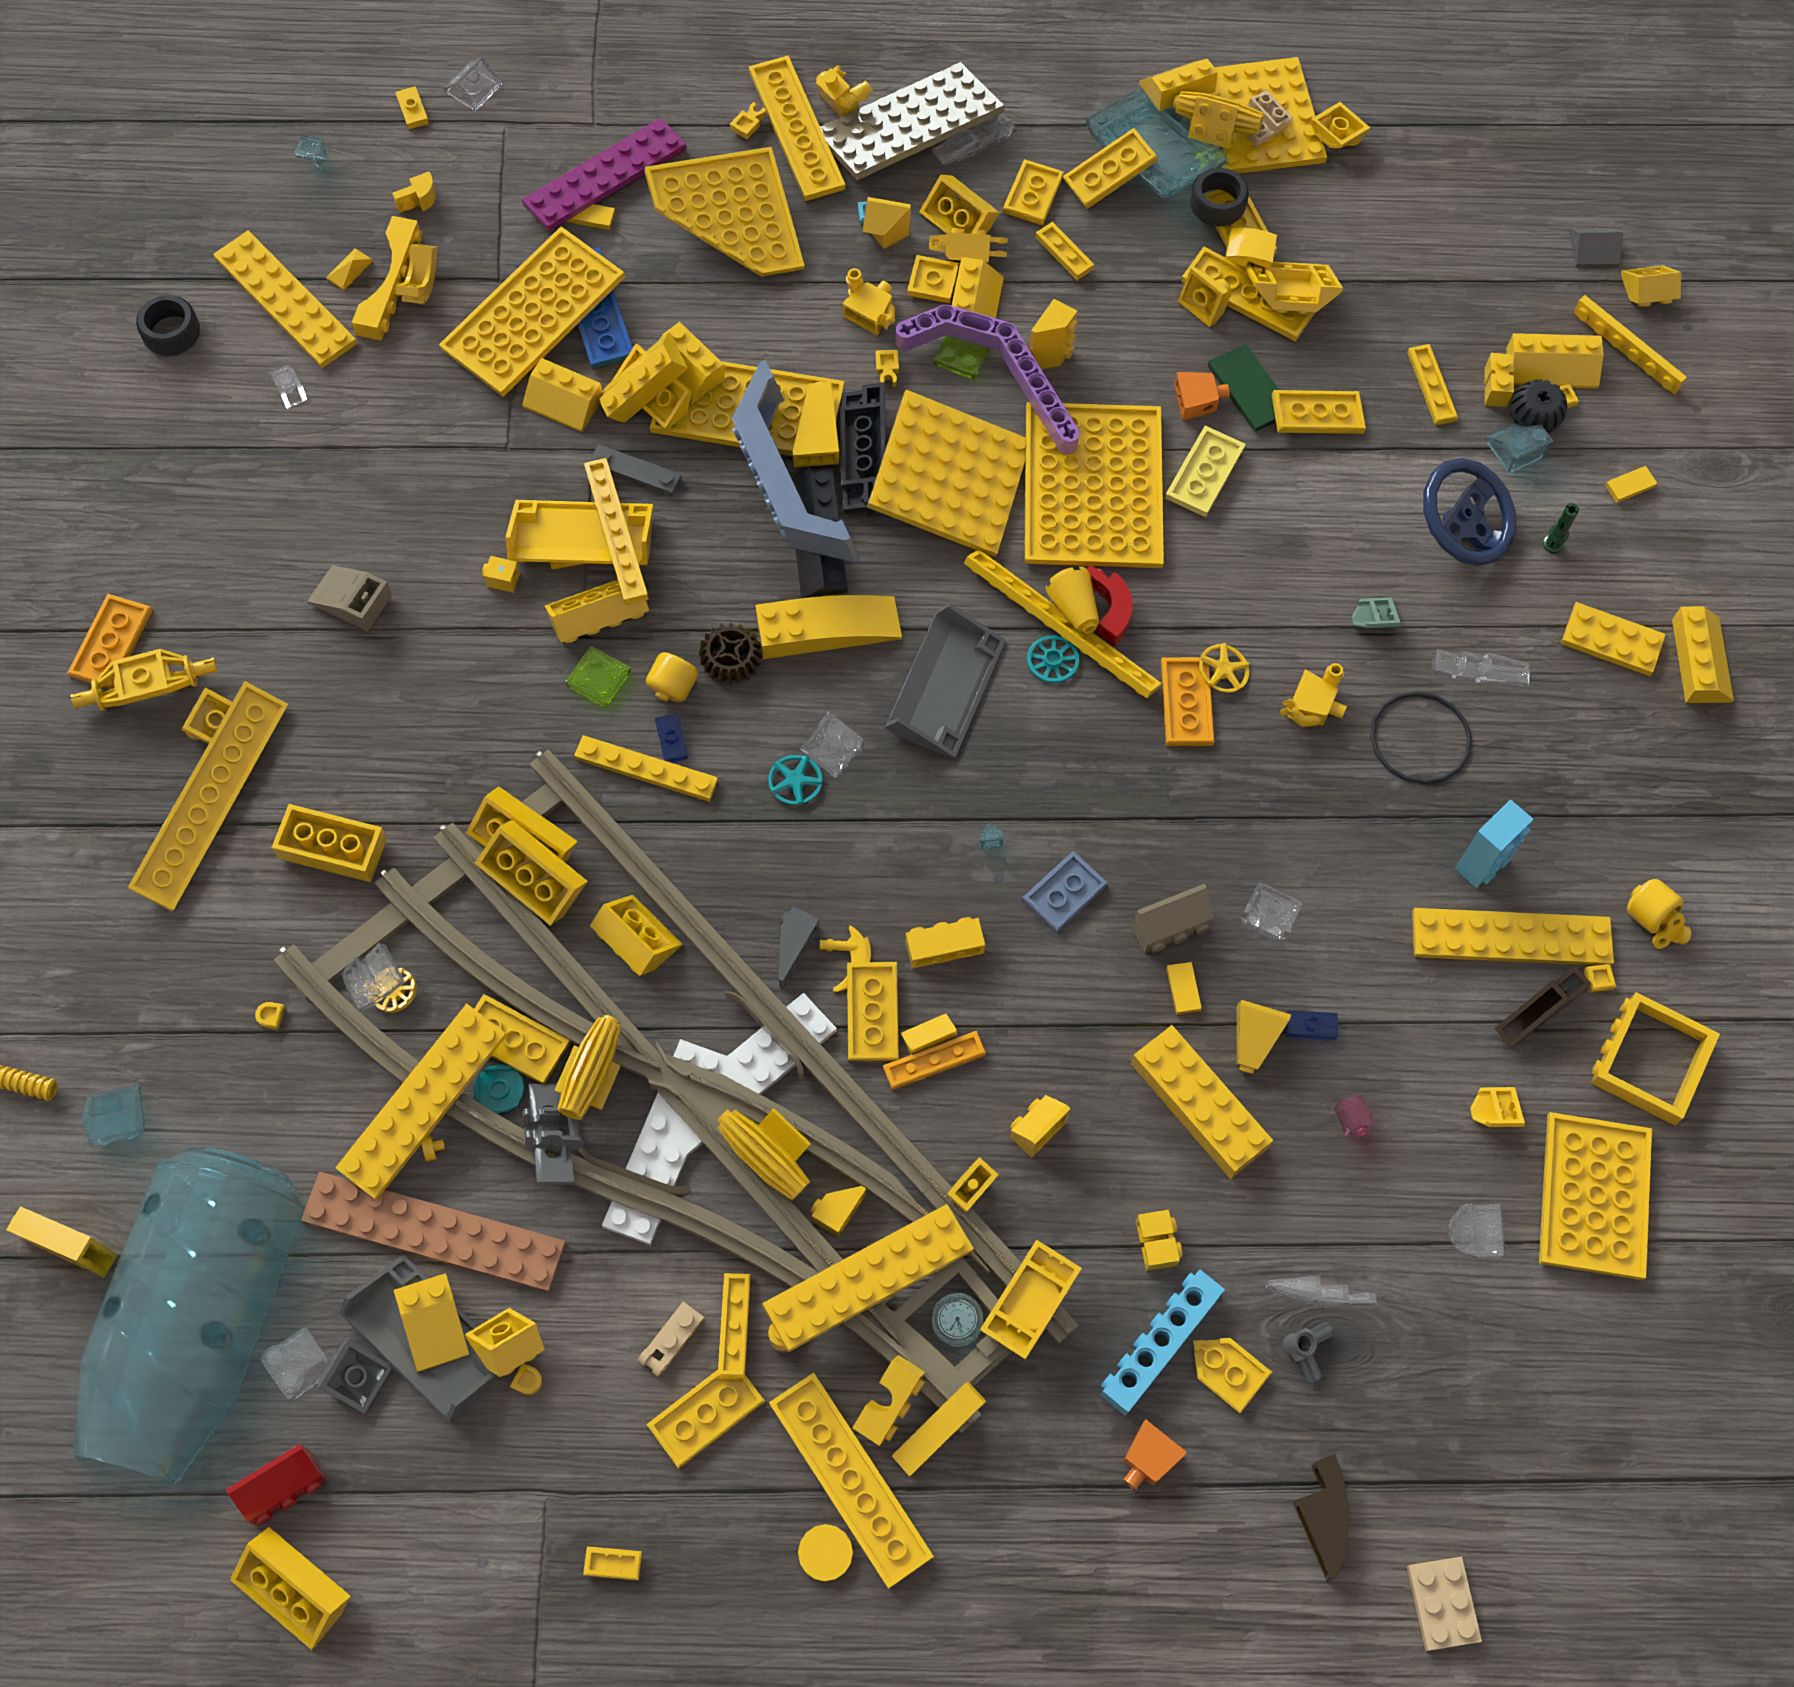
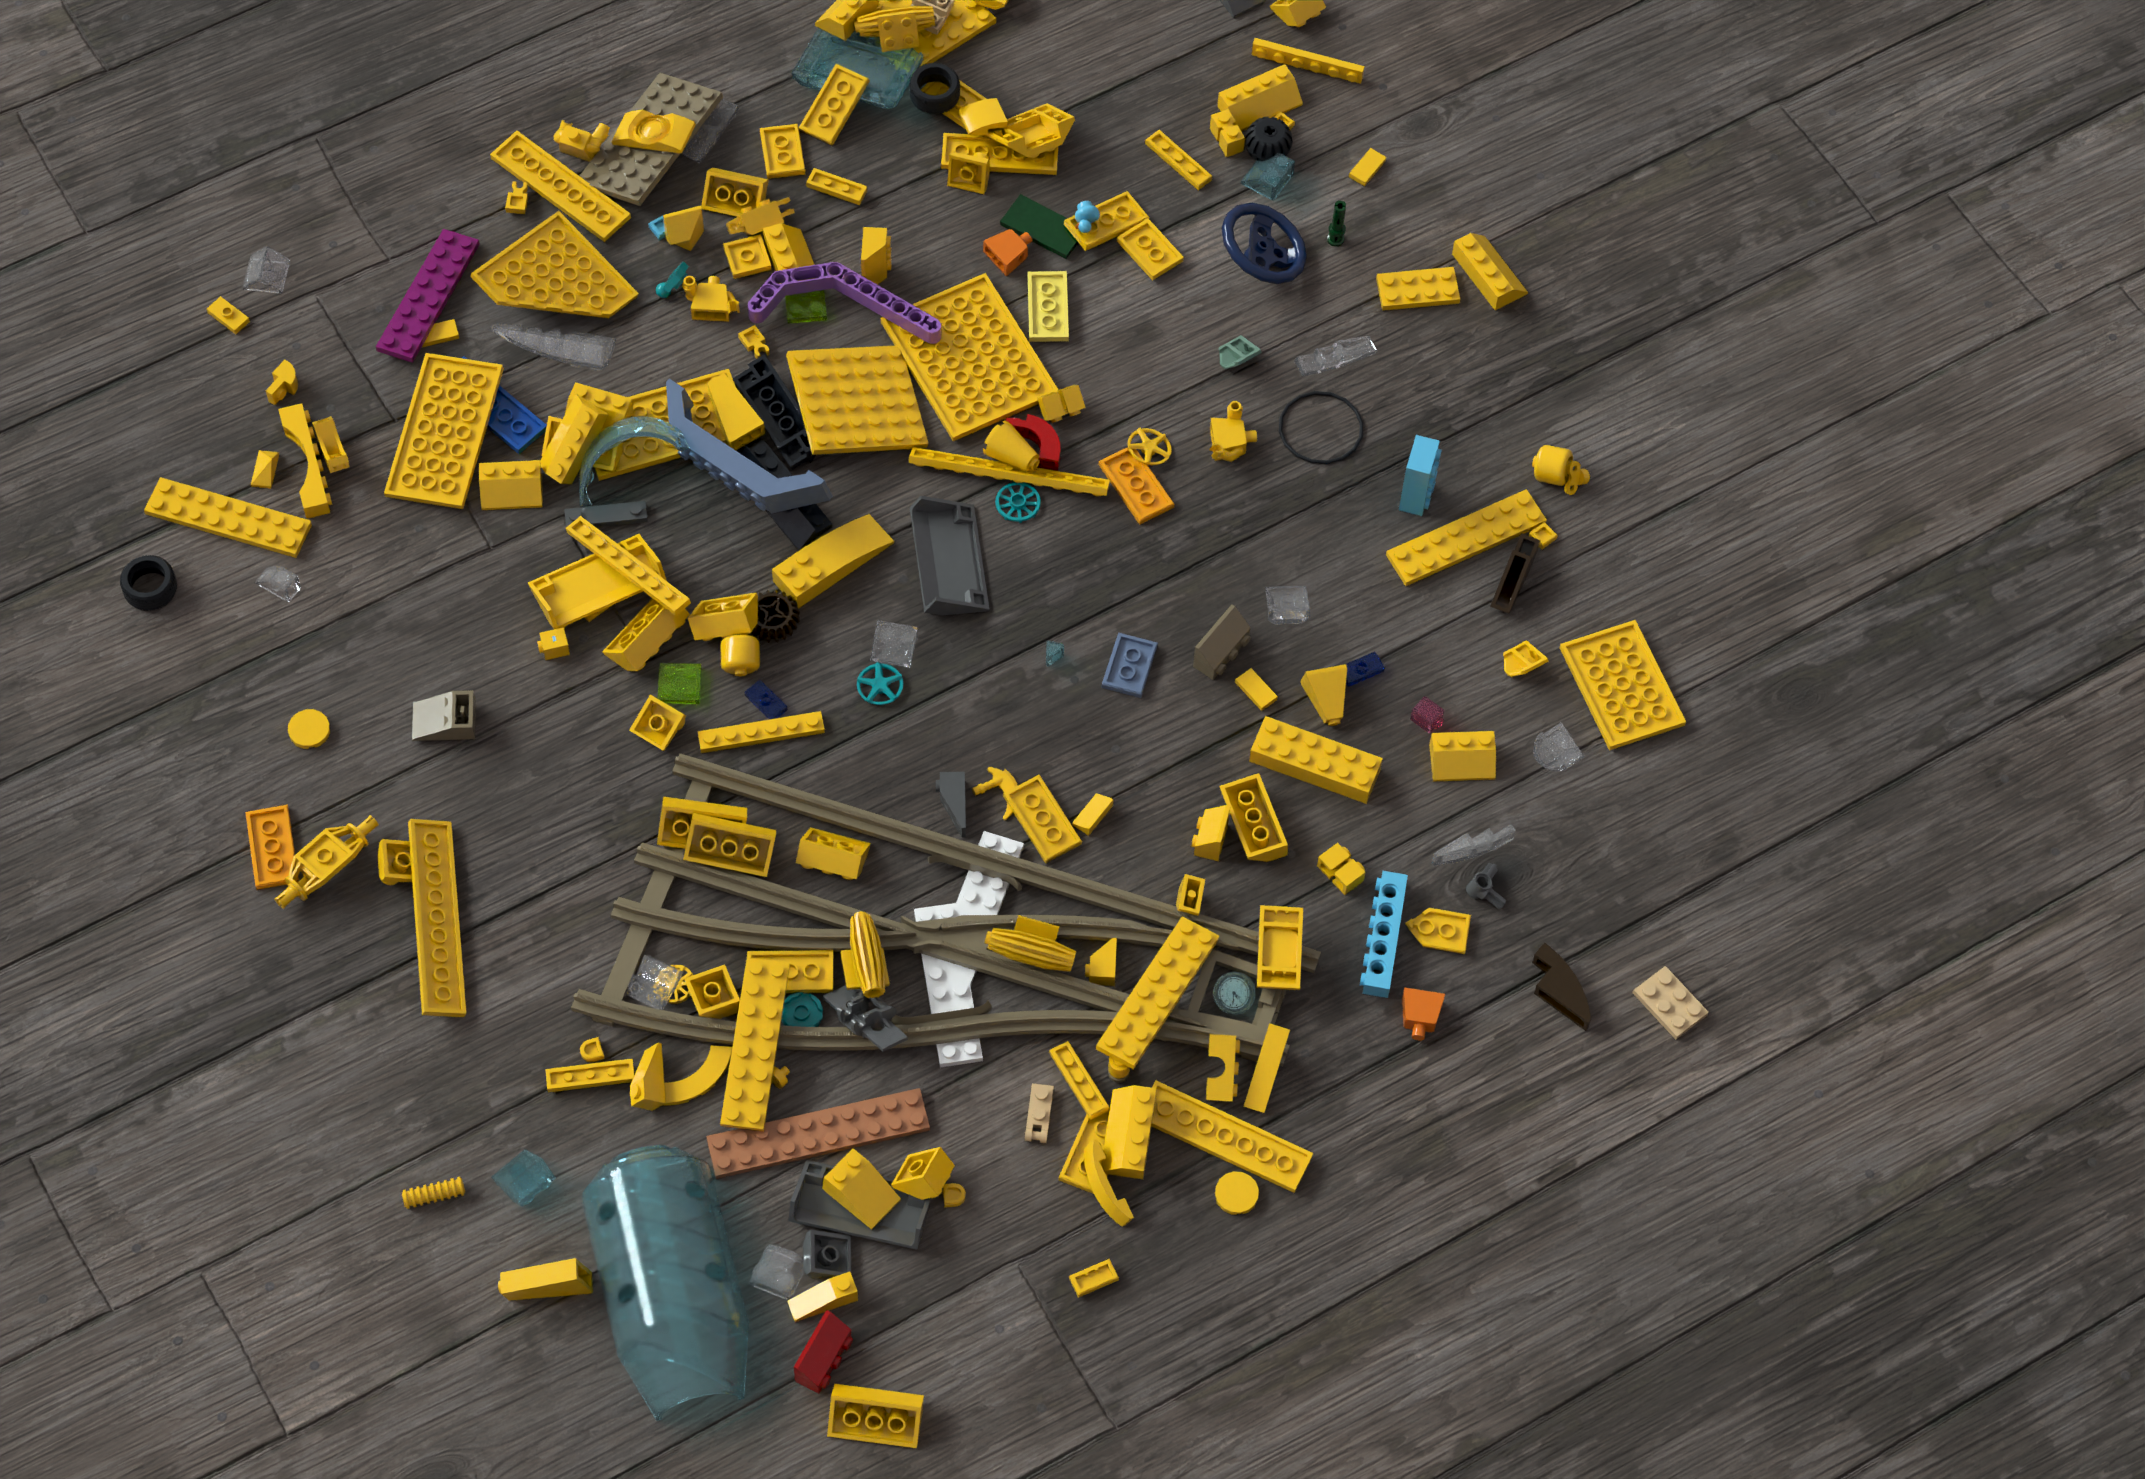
camera: 30 degrees left, 5 degrees down
yellow brick [271,804,387,882] -> none
clear light blue panel [295,135,327,172] -> none
light orange tile [883,1031,986,1090] -> none
yellow brick [905,917,985,969] -> none
yellow window [1591,992,1720,1126] -> none
none -> yellow tile [288,709,330,749]
none -> clear wedge [490,323,616,371]
none -> yellow plate [545,1059,634,1093]
none -> clear light blue windscreen [579,416,689,507]
none -> yellow slope [611,110,696,154]
none -> yellow slope [629,695,686,751]
none -> yellow slope [630,1042,665,1111]
none -> teal plate [656,262,689,298]
none -> yellow tile [662,1045,732,1106]
none -> yellow slope [684,965,740,1019]
none -> yellow slope [688,593,758,641]
none -> yellow slope [787,1272,858,1322]
none -> yellow piece [1037,385,1086,423]
none -> medium azure animal [1075,201,1100,233]
none -> yellow slope [1084,1139,1134,1227]
none -> yellow slope [1101,1085,1156,1179]
none -> yellow plate [1117,218,1184,281]
none -> yellow slope [1219,773,1288,862]
none -> yellow slope [1429,731,1496,782]

